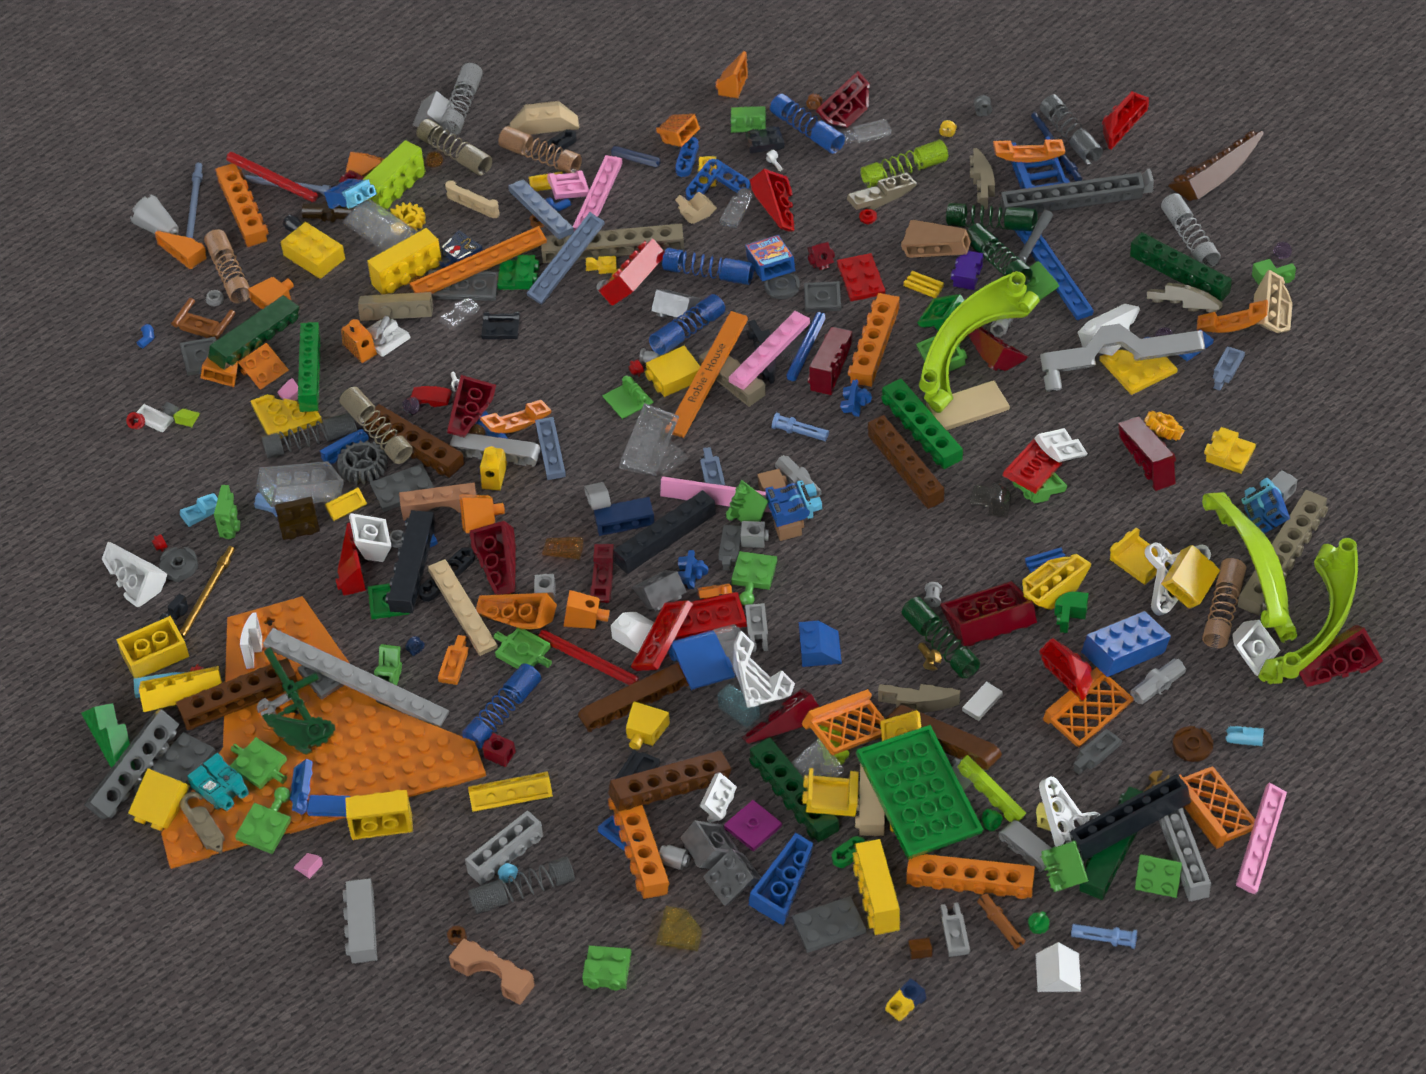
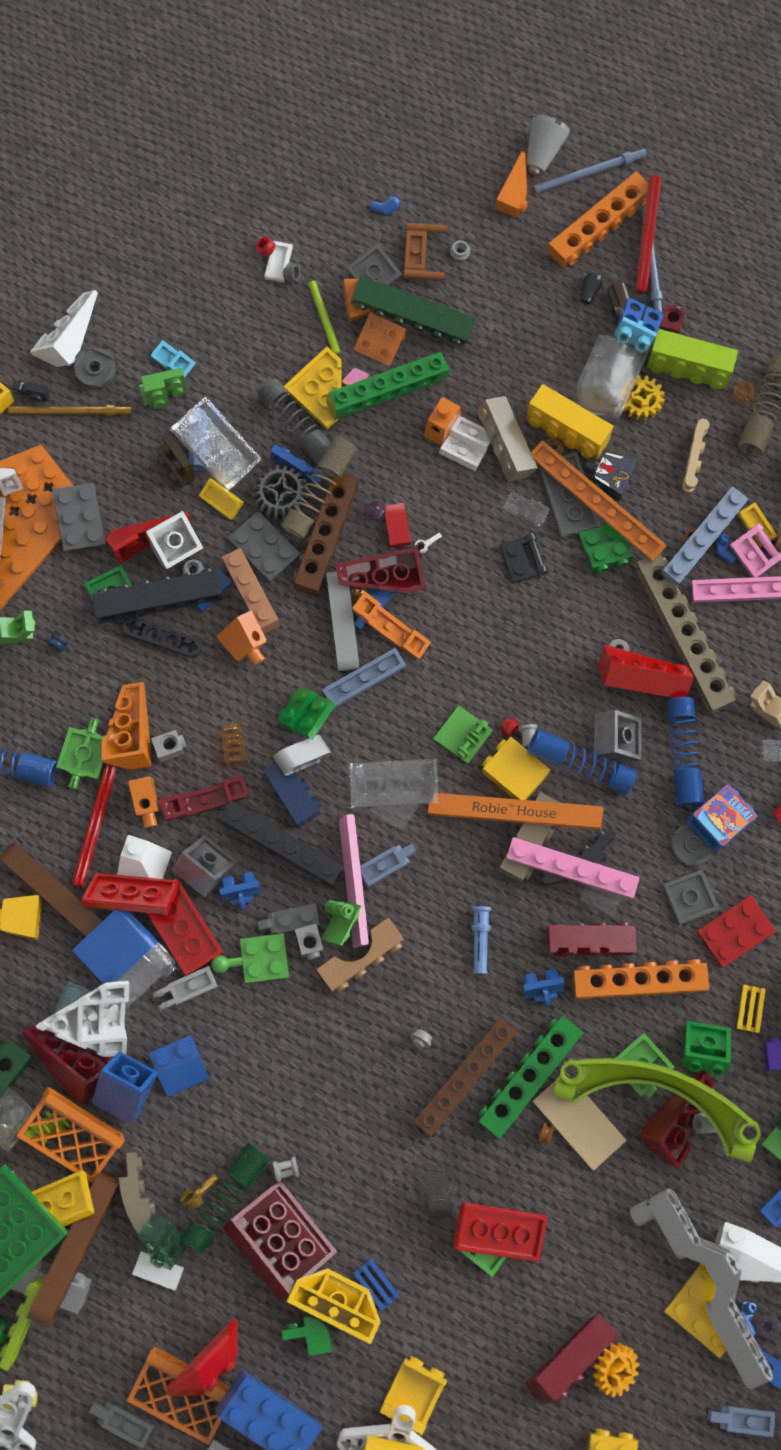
camera: 65 degrees right, 25 degrees up
red plate [152,534,168,552] -> none
lime slope [174,409,200,427] -> none
medium nougat piece [204,229,250,303] -> none
orange torso [248,277,294,309] -> none
yellow brick [281,222,345,279] -> none
orange slope [346,152,384,177] -> none
light grey bar [370,316,390,344] -> none
tan plate [428,559,497,656] -> none
orange hinge [438,635,468,685] -> none
dark red wedge [469,521,516,595] -> none
yellow torso [480,446,507,491] -> none
sand blue plate [527,212,605,305] -> none
yellow plate [586,256,616,274] -> none
orange plate [697,583,732,599] -> none
hips [765,480,822,527] -> none
light grey piece [775,455,821,499] -> none
blue axle [786,312,825,381] -> none
dark red brick [807,242,835,270] -> none
white slope [1034,428,1087,462] -> none
none -> dark grey plate [52,483,105,552]
none -> blue slope [92,1051,159,1125]
none -> clear green brick [138,1214,186,1271]
none -> green plate [277,686,336,740]
none -> lime bar [308,281,341,354]
none -> light grey plate [410,1029,432,1049]
none -> dark orange bush [537,1123,555,1146]

